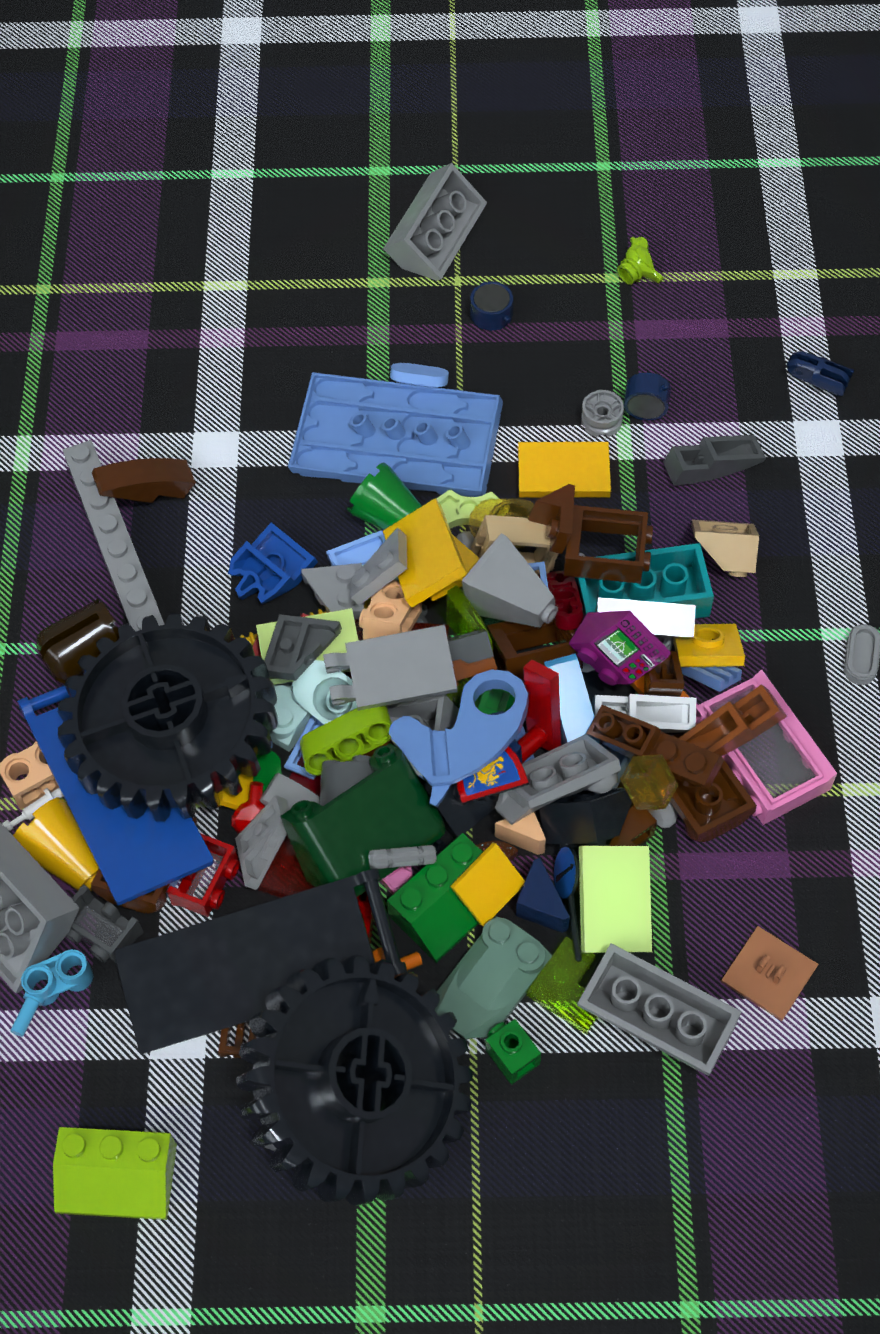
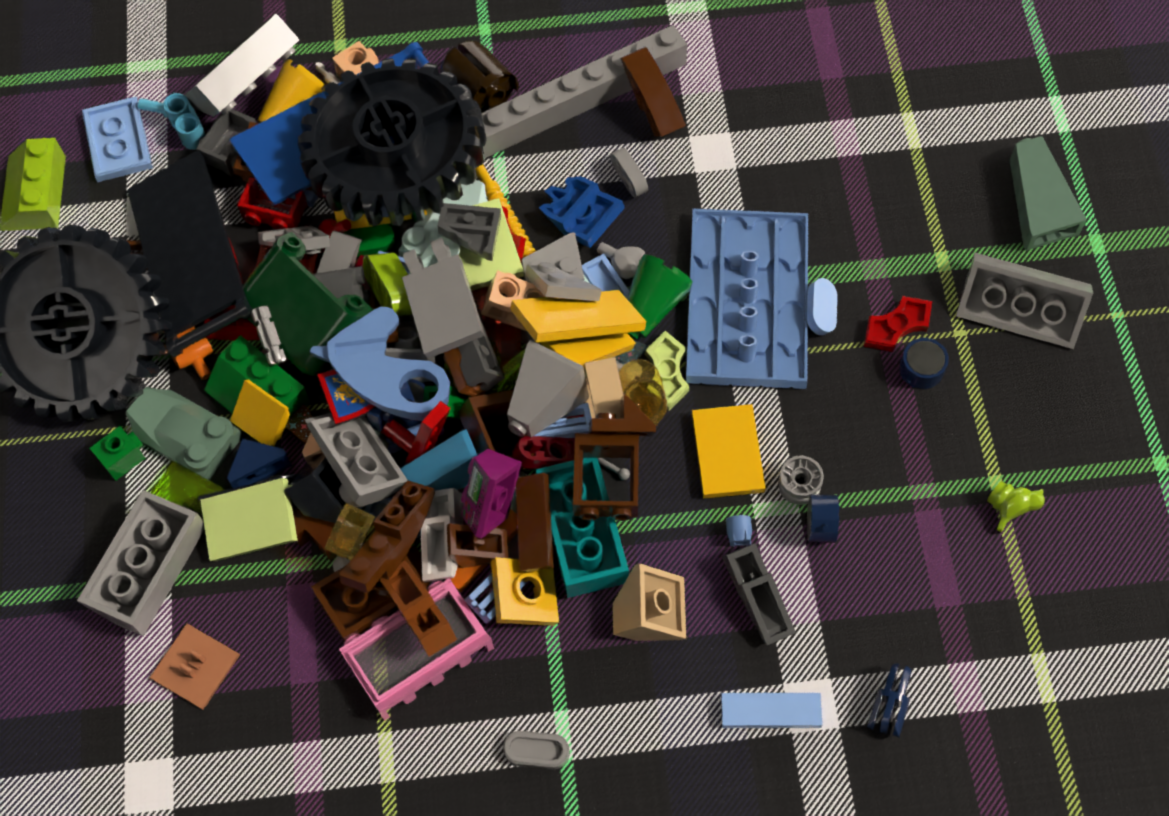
camera: 85 degrees right, 5 degrees up
none -> light blue tile [82,97,153,182]
none -> light grey rock [597,242,645,279]
none -> light grey beam [610,147,649,197]
none -> light blue tile [721,693,822,728]
none -> medium blue hose [726,515,752,547]
none -> red tile [864,296,932,352]
none -> sand green slope [1010,136,1087,251]

